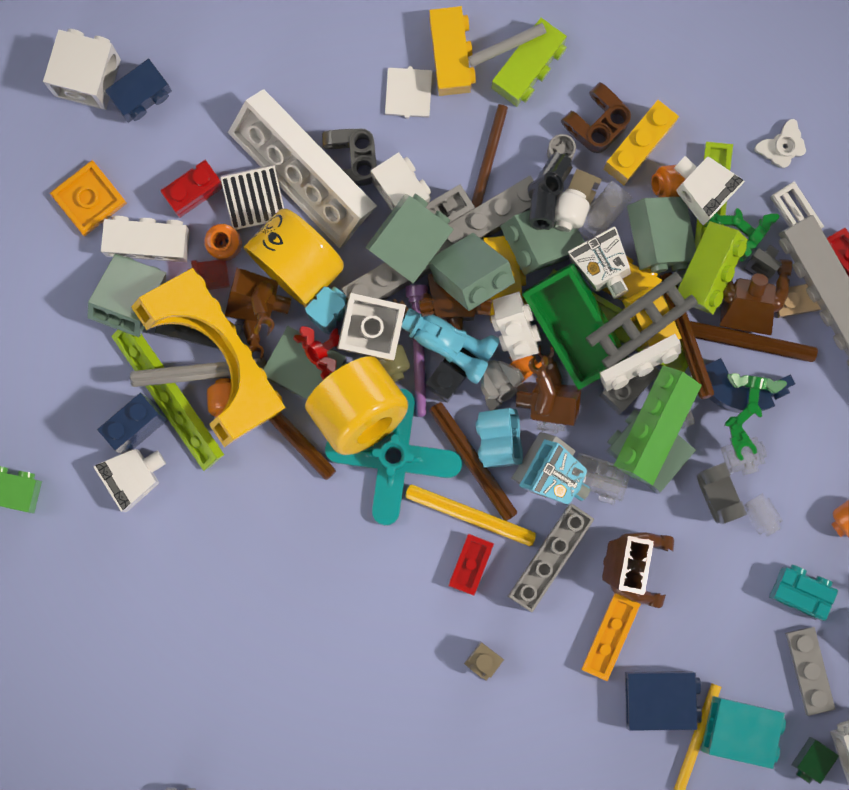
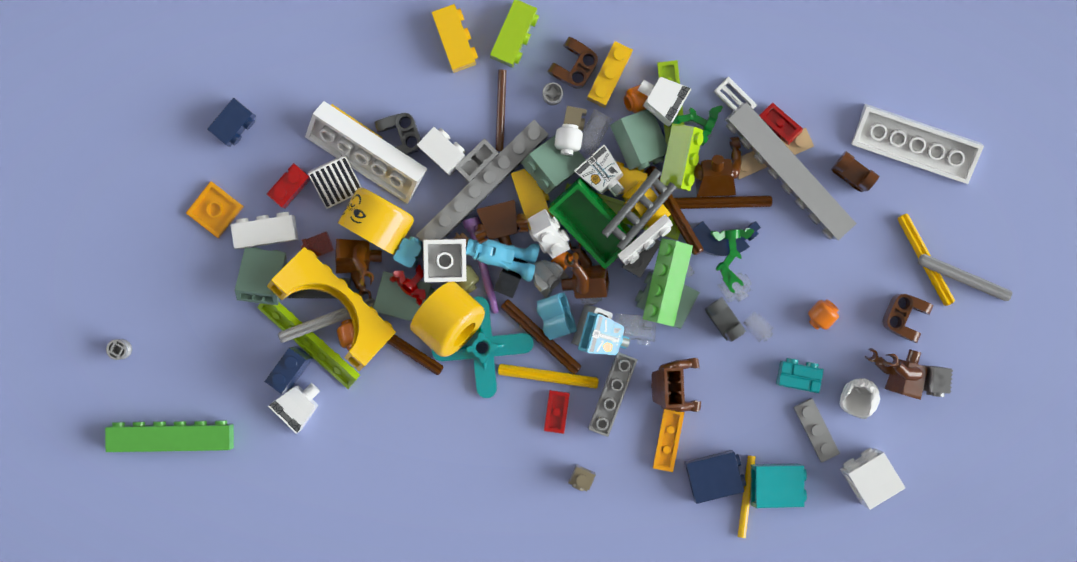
camera: 10 degrees left, 5 degrees up
white brick [43,29,121,110] -> none
orange head [204,224,242,261] -> none
sand green brick [365,193,454,284] -> none
white piece [385,66,432,119] -> none
sand green brick [429,233,515,311] -> none
light grey bar [468,23,546,67] -> none
black piece [527,152,573,230] -> none
dark grey tile [744,245,781,281] -> none
white animal [754,119,806,168] -> none
dark green brick [791,737,839,784] -> none

